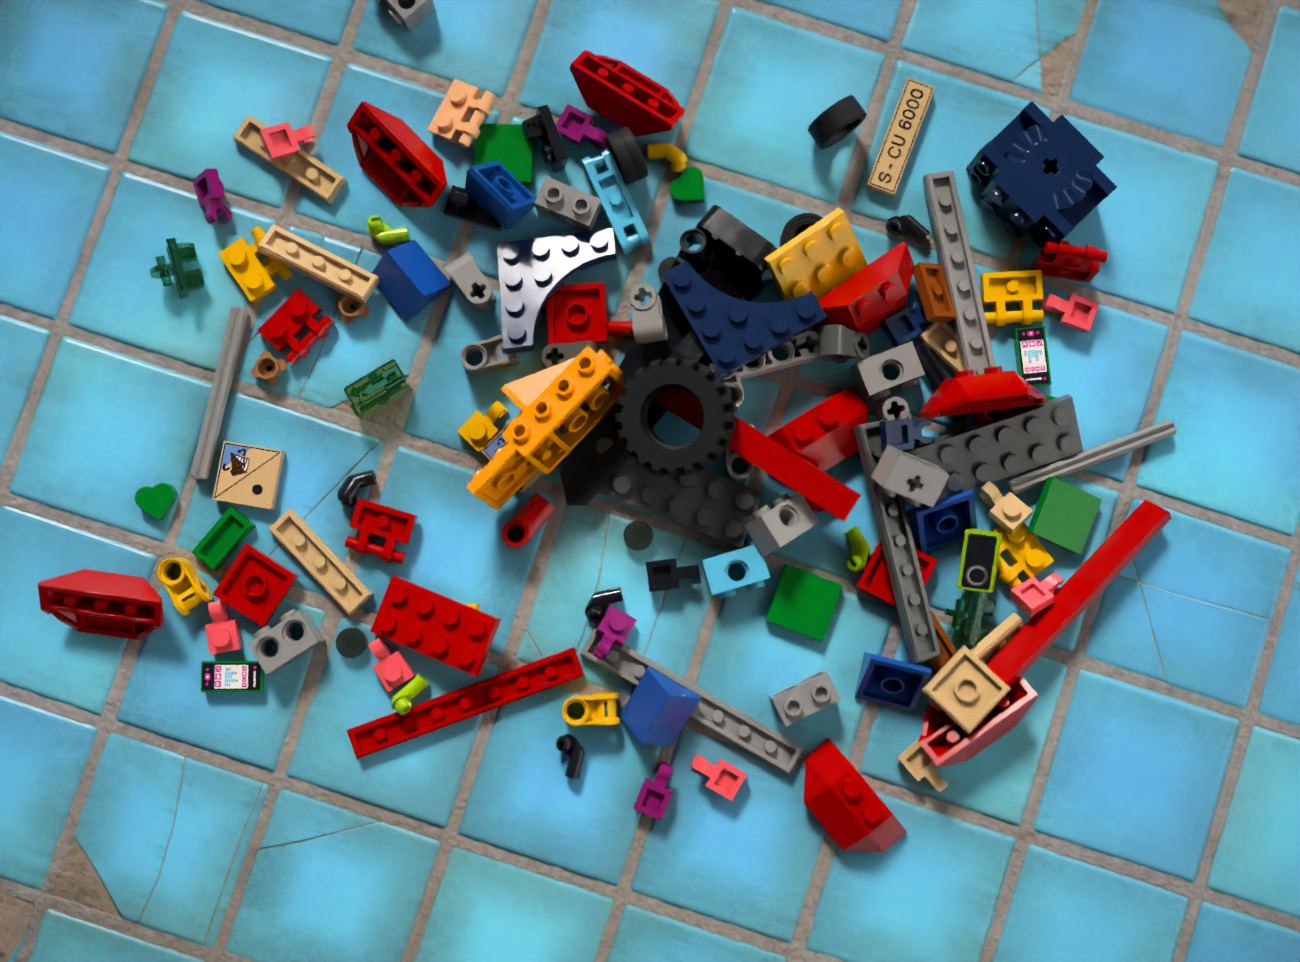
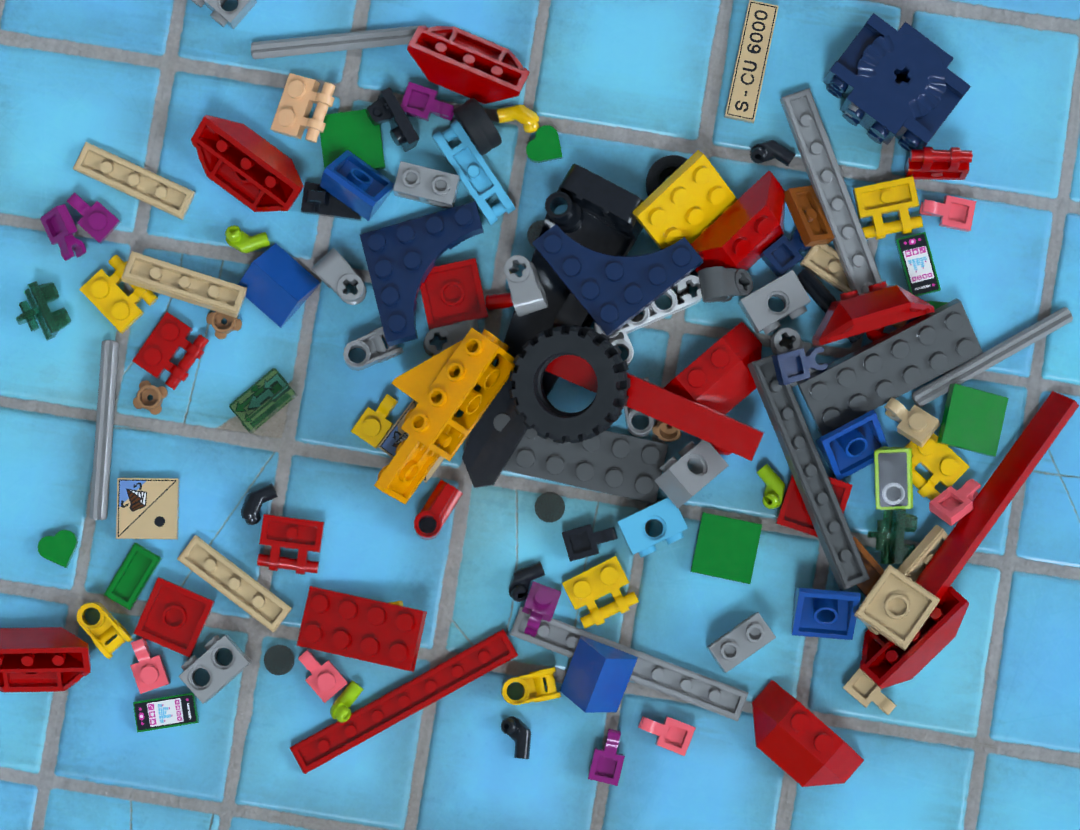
camera: 10 degrees left, 0 degrees up
coral plate [259,122,316,161] -> none
black tyre [808,95,867,149] -> none
light grey brick [871,445,950,508] -> none
none -> magenta plate [66,192,120,244]
none -> light grey axle [251,25,428,59]
none -> yellow plate [562,556,639,629]
none -> medium nougat plate [652,420,681,442]

